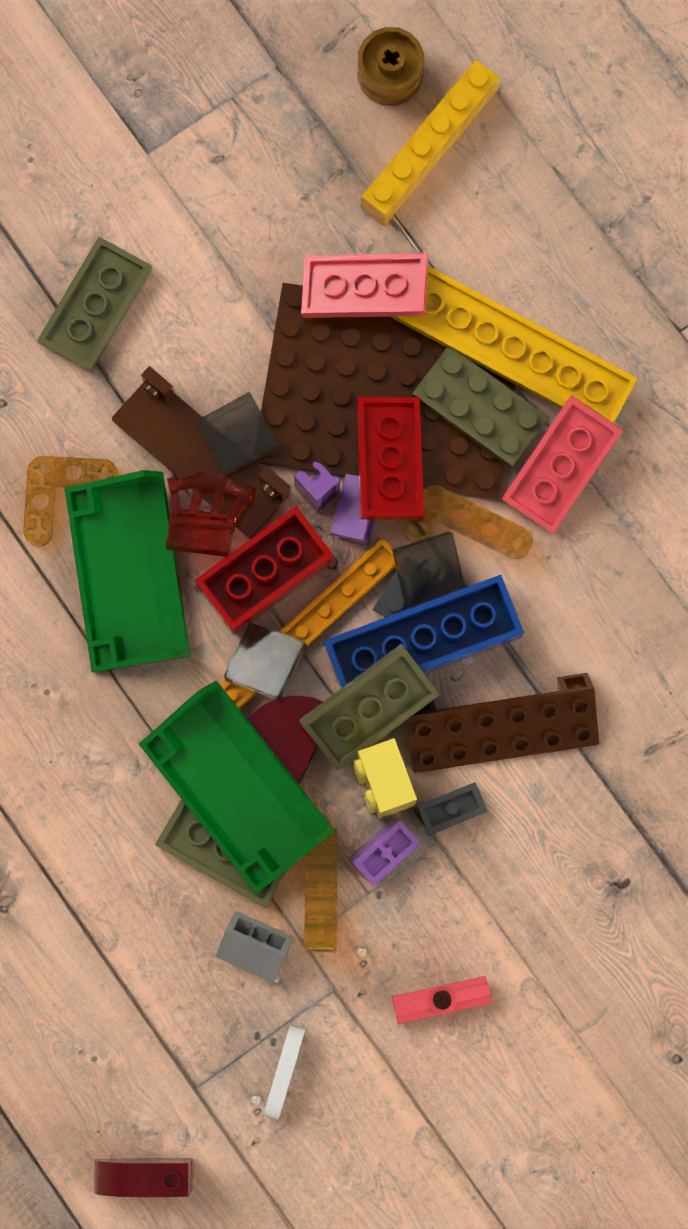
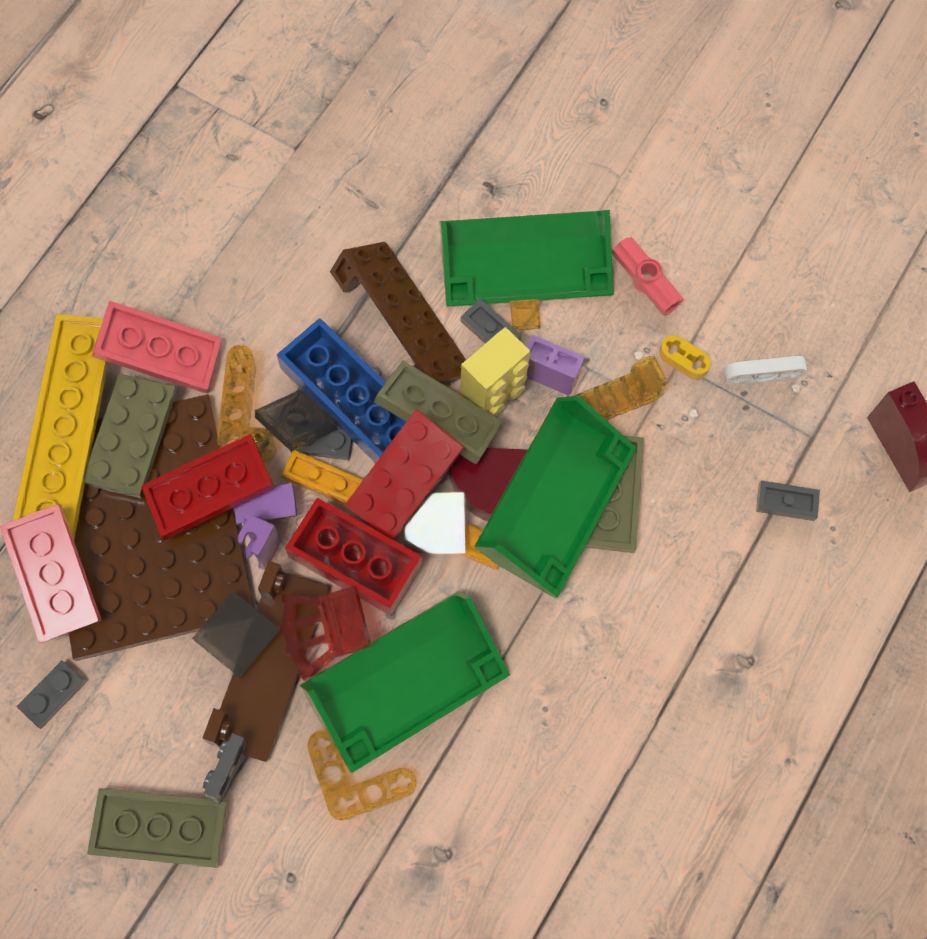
camera: 115 degrees left, 10 degrees down
light grey brick [215,911,294,983] -> none
none -> dark grey plate [16,660,86,729]
none -> dark grey plate [203,733,248,804]
none -> red plate [345,409,465,541]
none -> green slope [439,210,614,307]
none -> clear yellow tile [510,299,541,330]
none -> yellow beam [659,335,711,380]
none -> dark grey plate [756,480,820,521]

